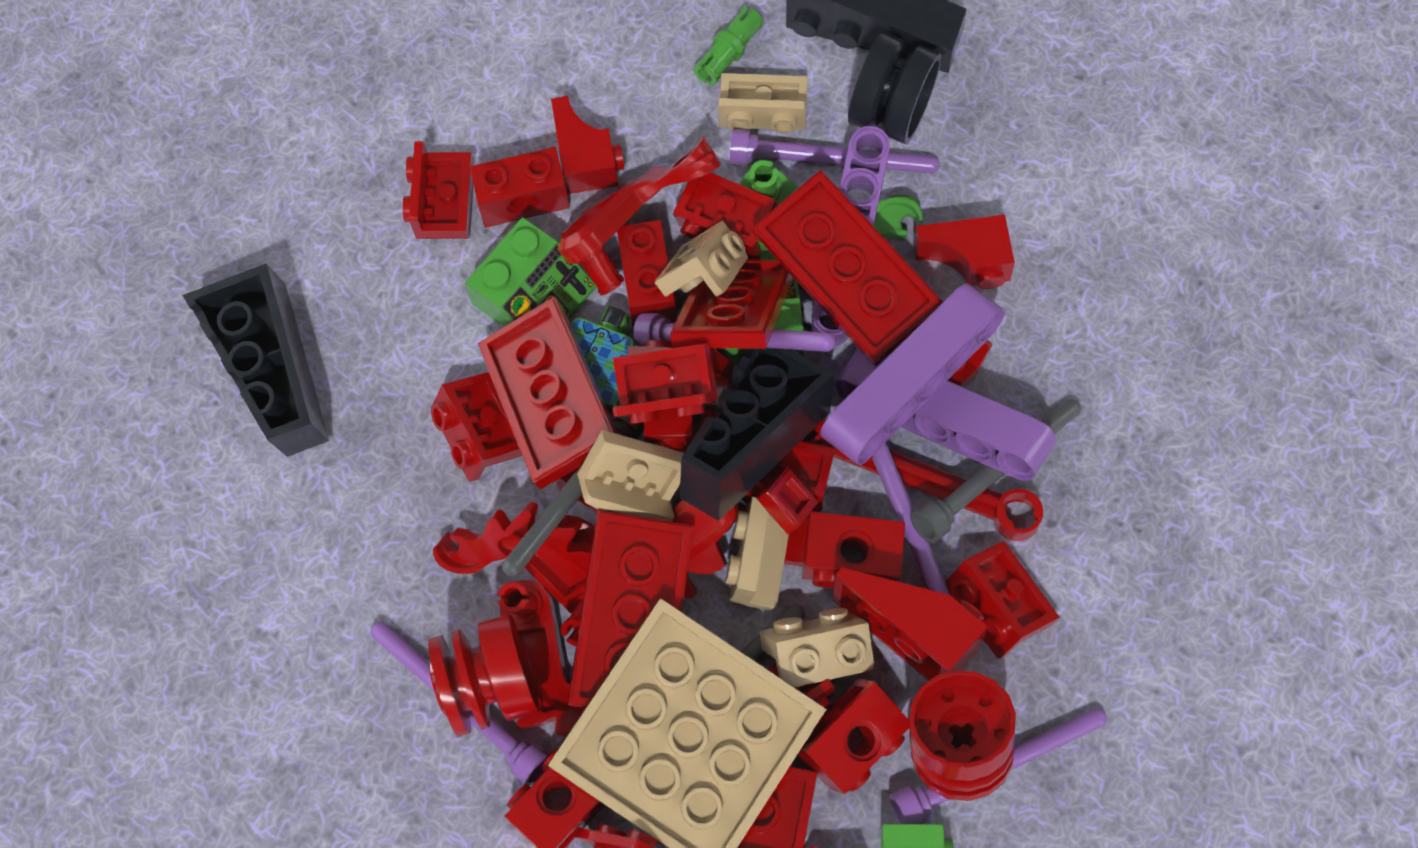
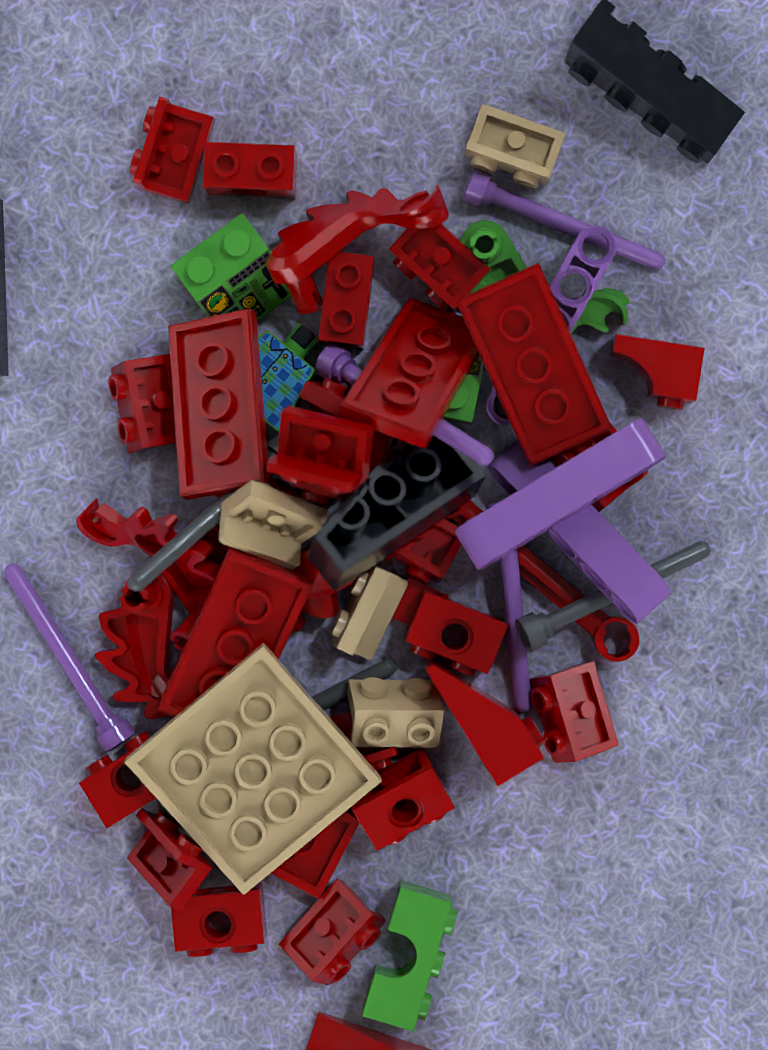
camera: 15 degrees right, 20 degrees up
red wheel [428,614,540,737] -> none
red arch [551,96,624,194] -> none
tan bracket [655,220,748,297] -> none
bright green pin [693,6,764,86] -> none
red tile [756,467,818,535] -> none
black wheel [848,32,942,145] -> none
medium lavender piece [890,708,1107,824] -> none
red wheel [909,670,1016,801] -> none

